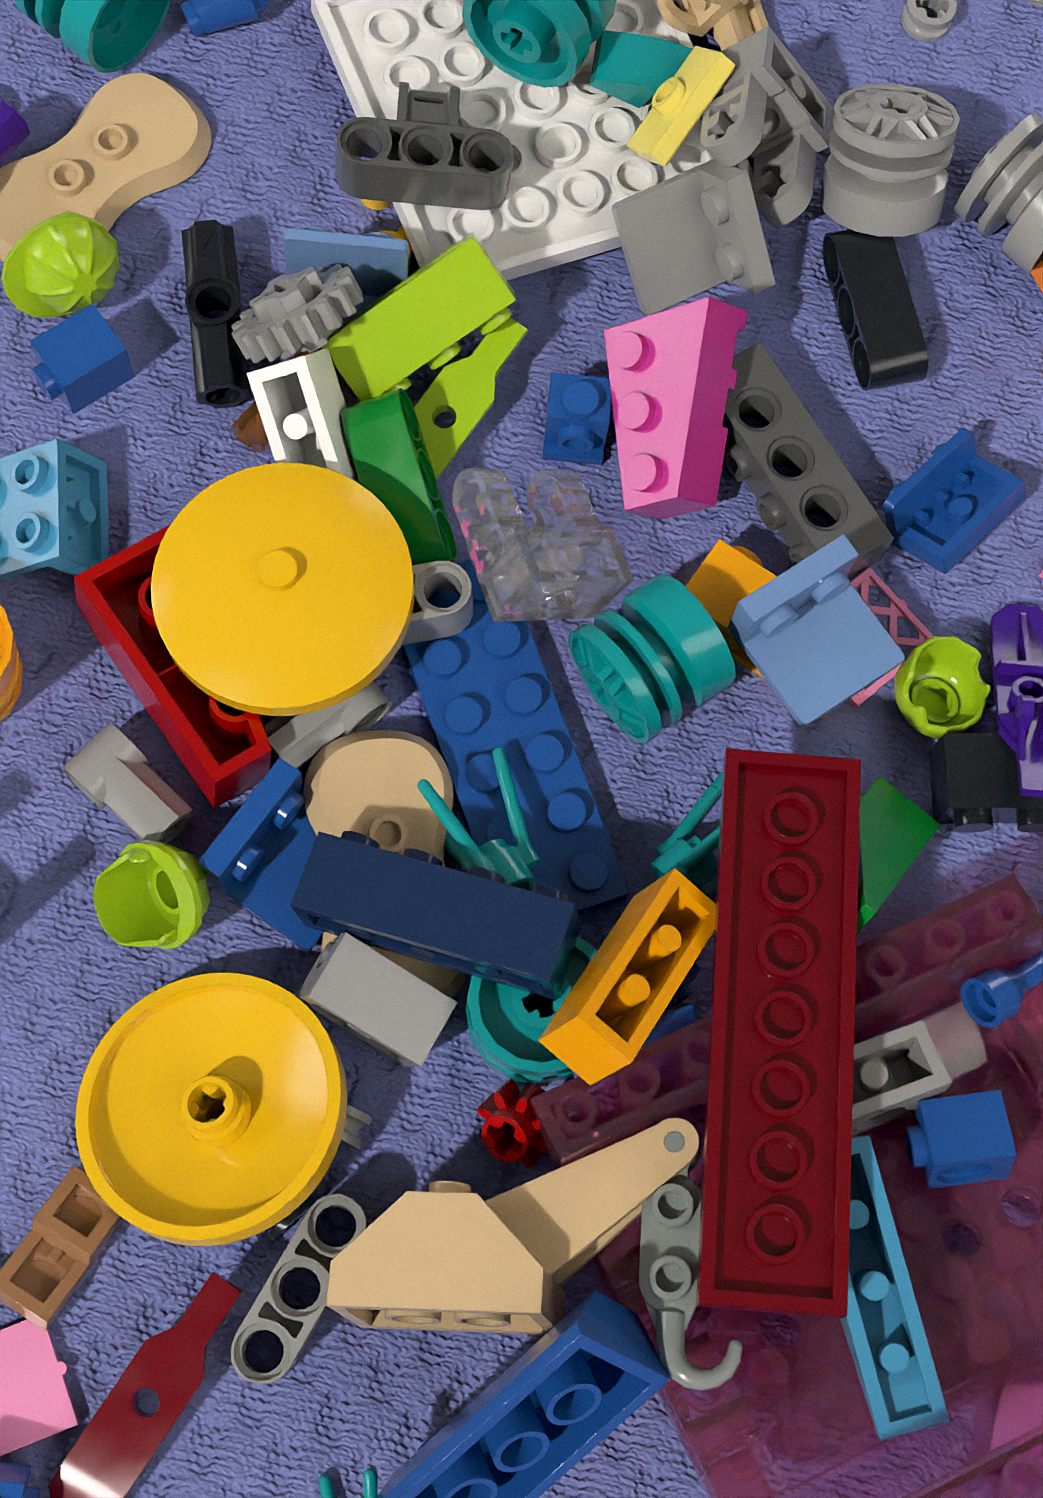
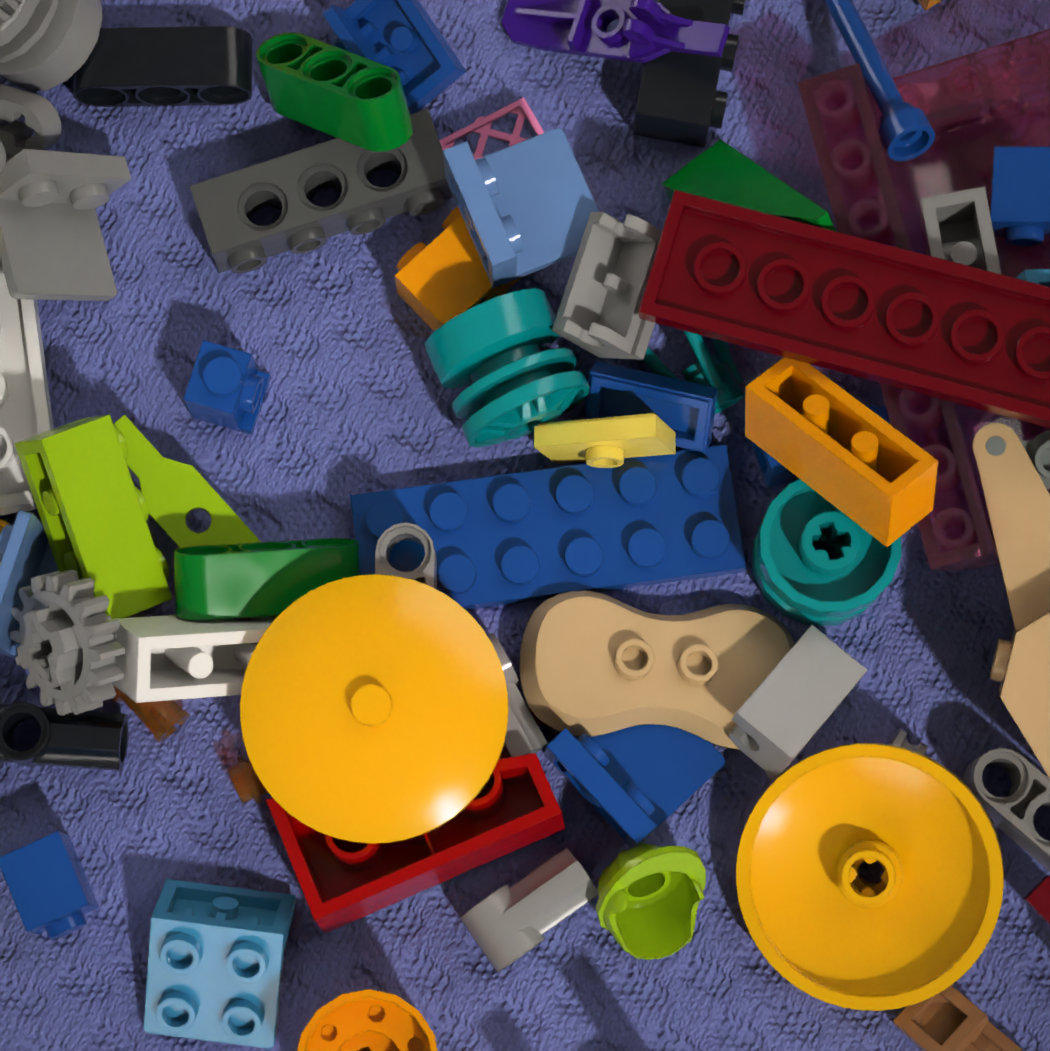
camera: 70 degrees left, 5 degrees up
dark blue brick [290,831,582,1000] -> none
teal plant [417,747,541,891] -> none
clear brick [452,468,634,622] -> none
red gear [477,1078,563,1168] -> none
wedge [604,296,747,519] -> none
lime hair [894,636,991,739] -> none
none -> green beam [256,32,414,152]
none -> light yellow plate [534,413,676,468]
none -> light grey hinge [552,212,662,360]
none -> blue tile [585,361,718,453]

